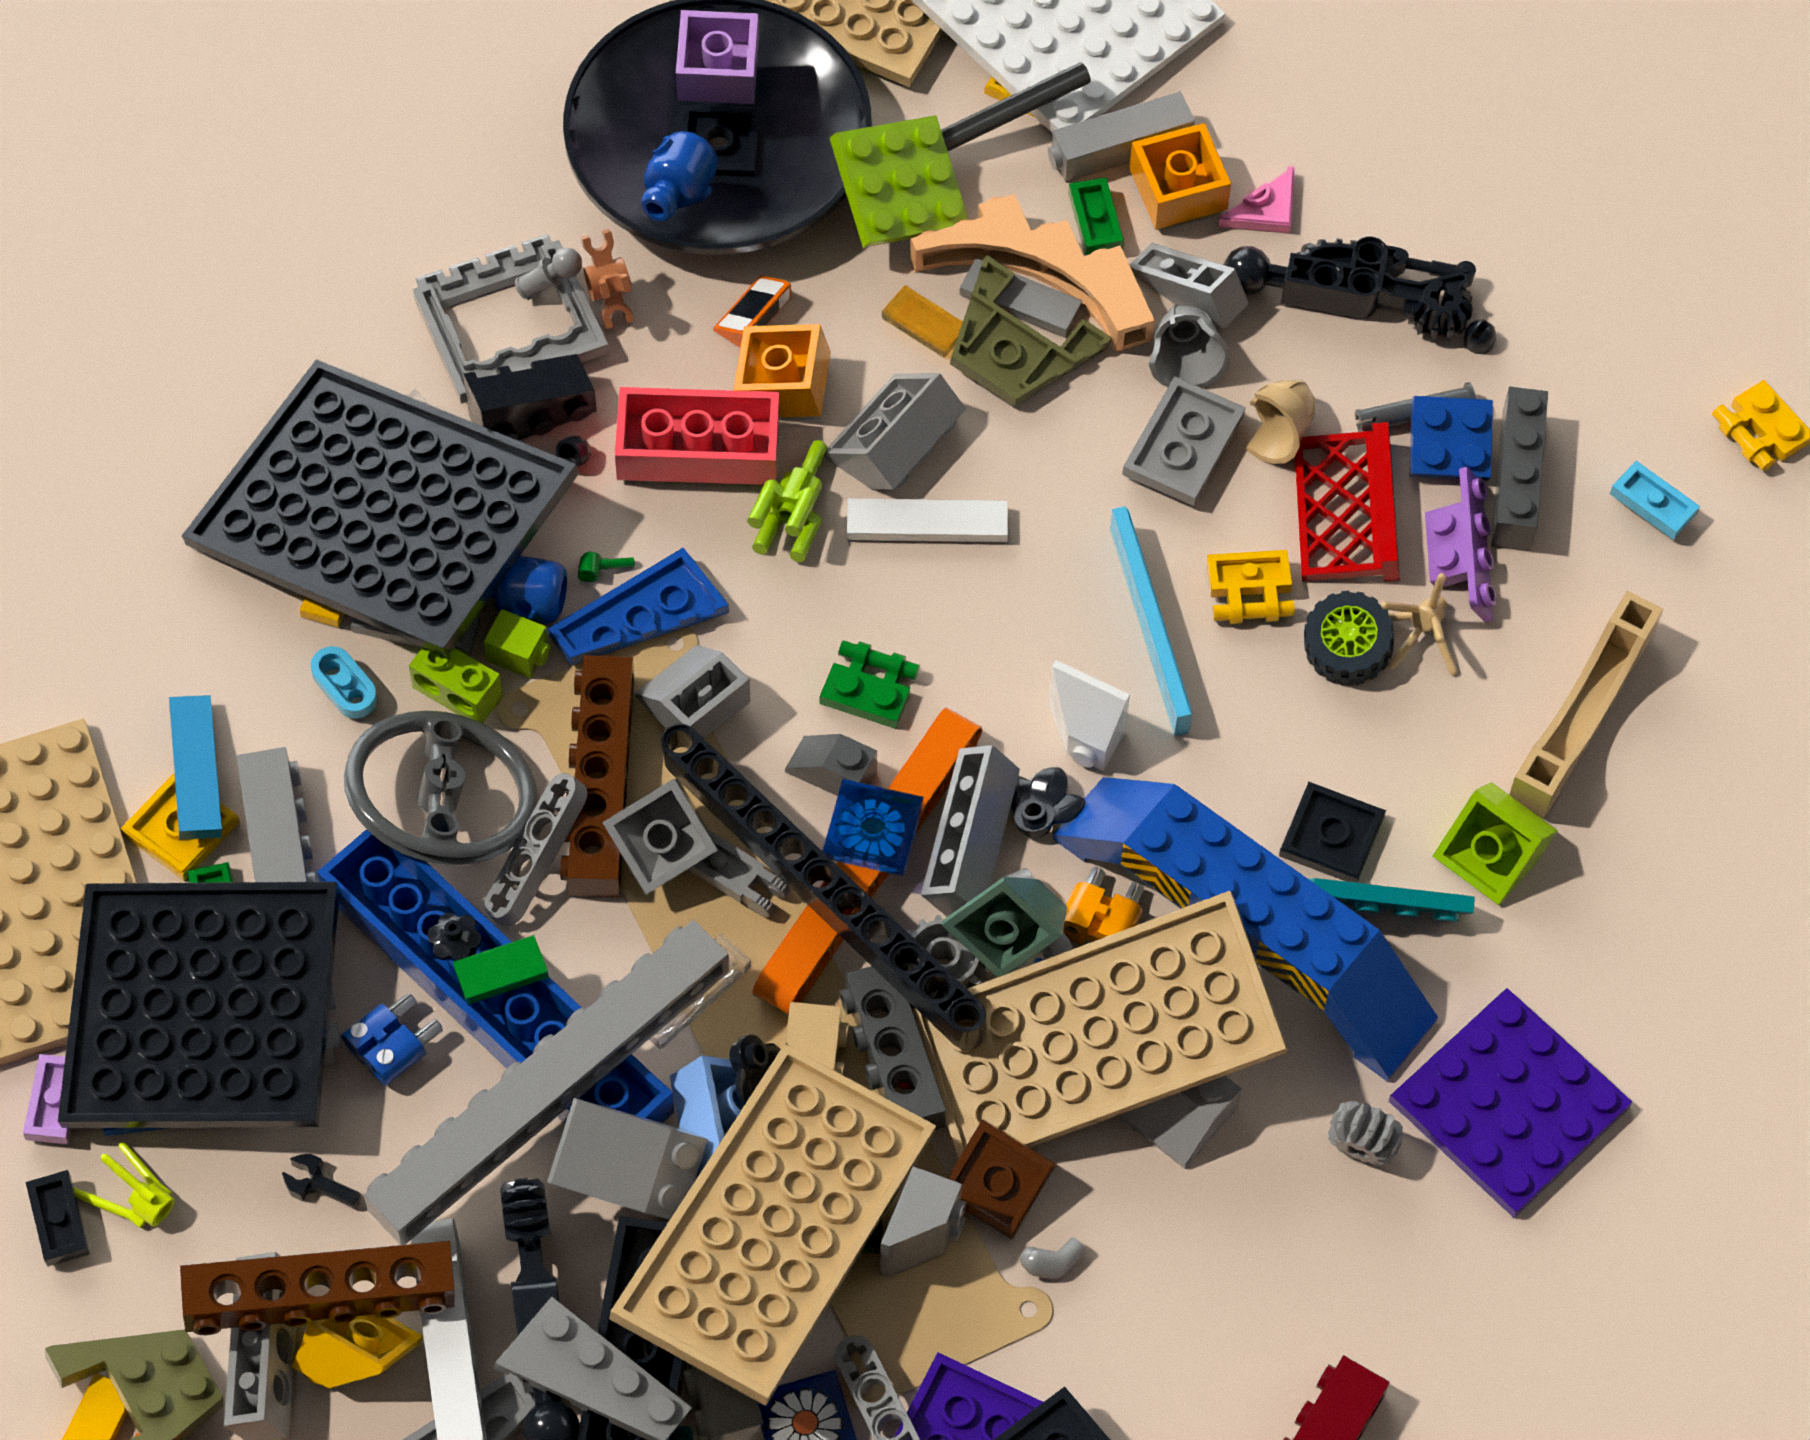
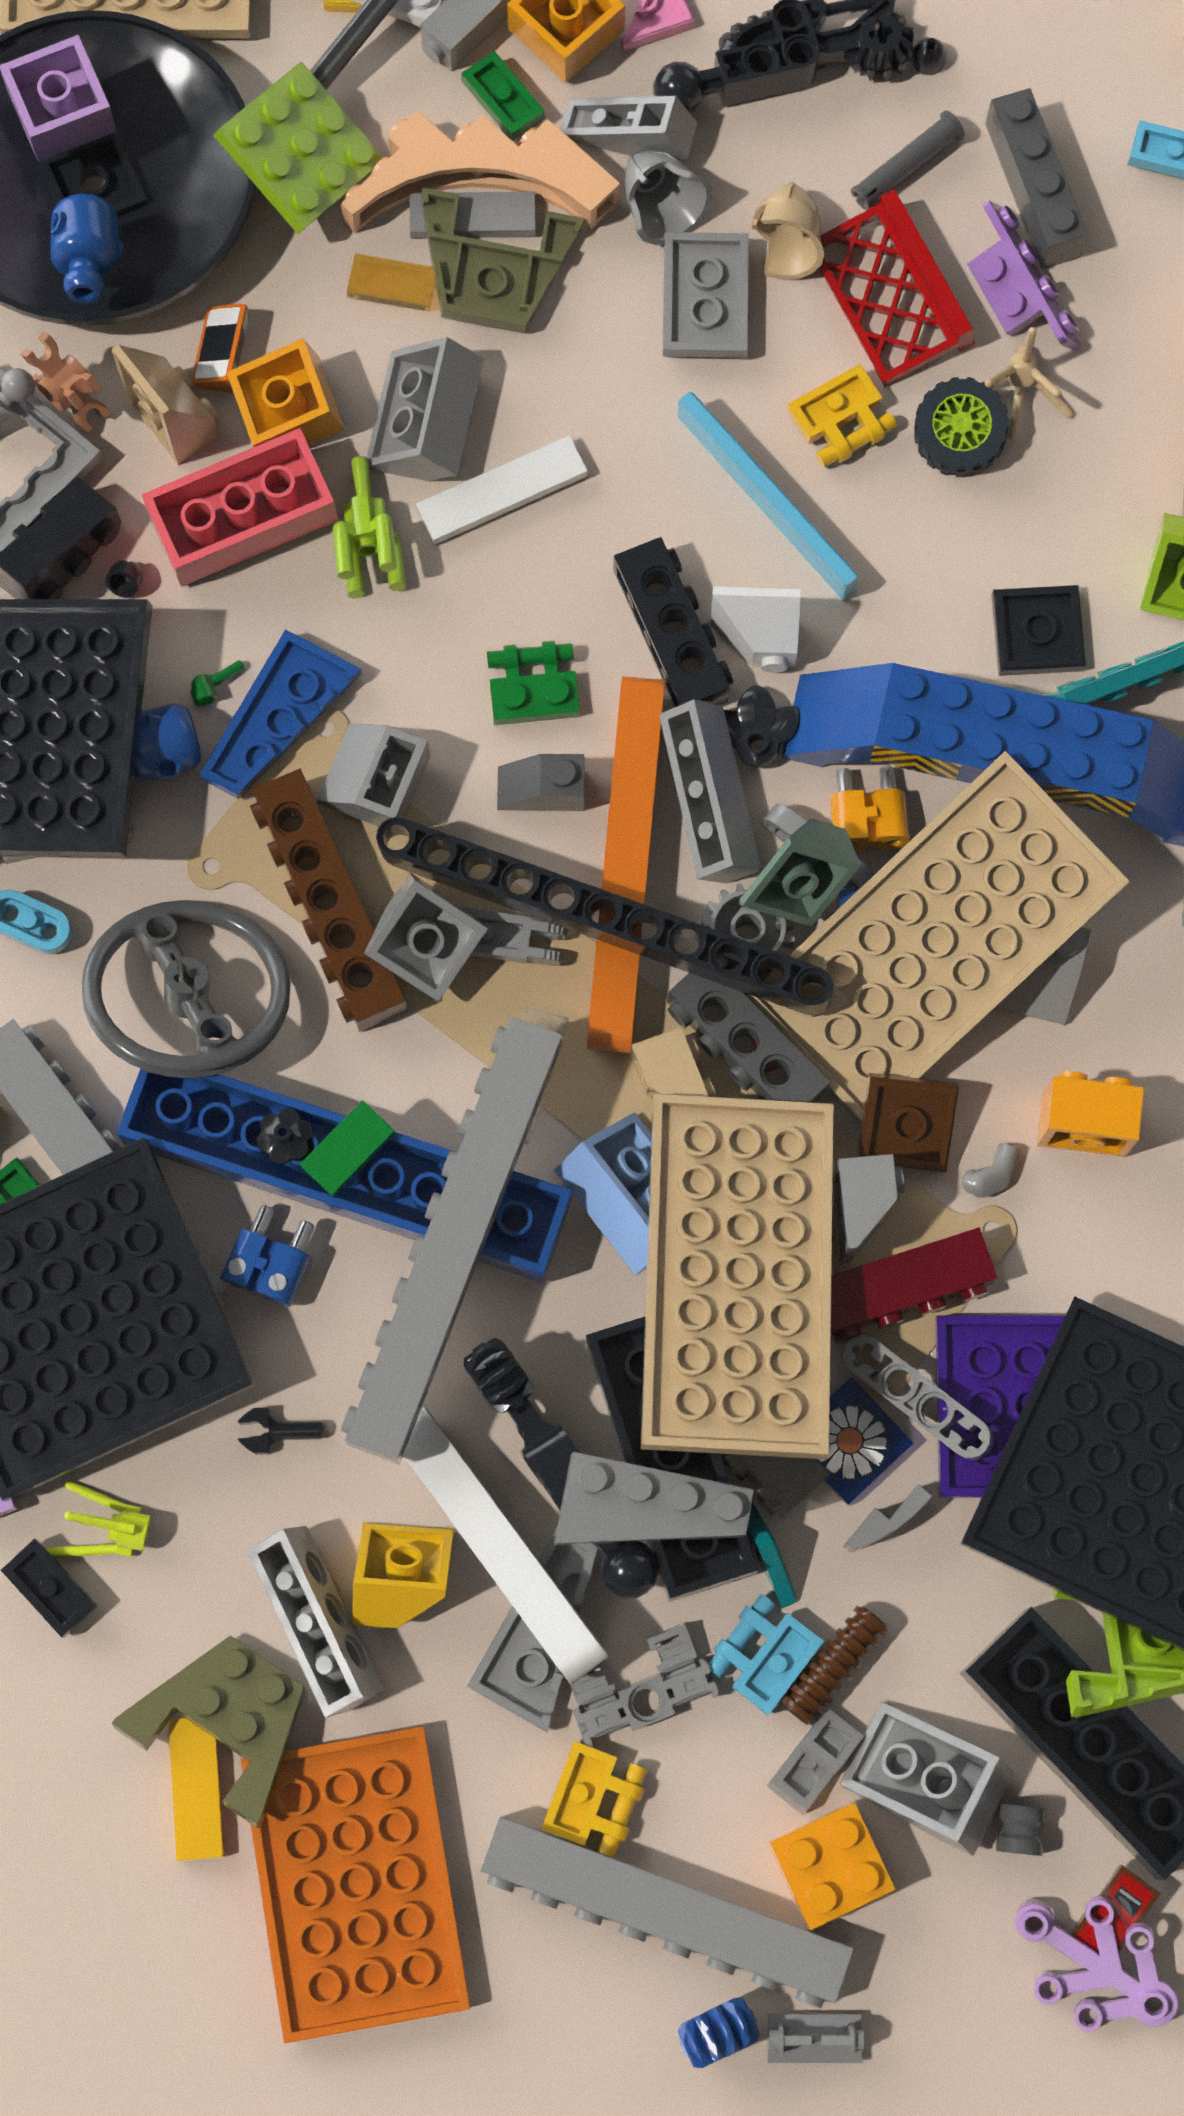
camera: 25 degrees left, 15 degrees up
reddish brown brick [180,1241,455,1336] -> none
lime brick [408,647,503,723] -> none
lime brick [484,609,551,678] -> none
light grey beam [484,773,587,926] -> none
light grey slope [547,1098,708,1220] -> none
black plate [729,1034,781,1106] -> none
clear blue tile [823,779,924,876] -> none
blue plate [1409,396,1493,481] -> none
none -> tan slope [111,345,219,465]
none -> black brick [613,537,733,707]
none -> dark red brick [830,1227,998,1343]
none -> light orange brick [1037,1071,1144,1157]

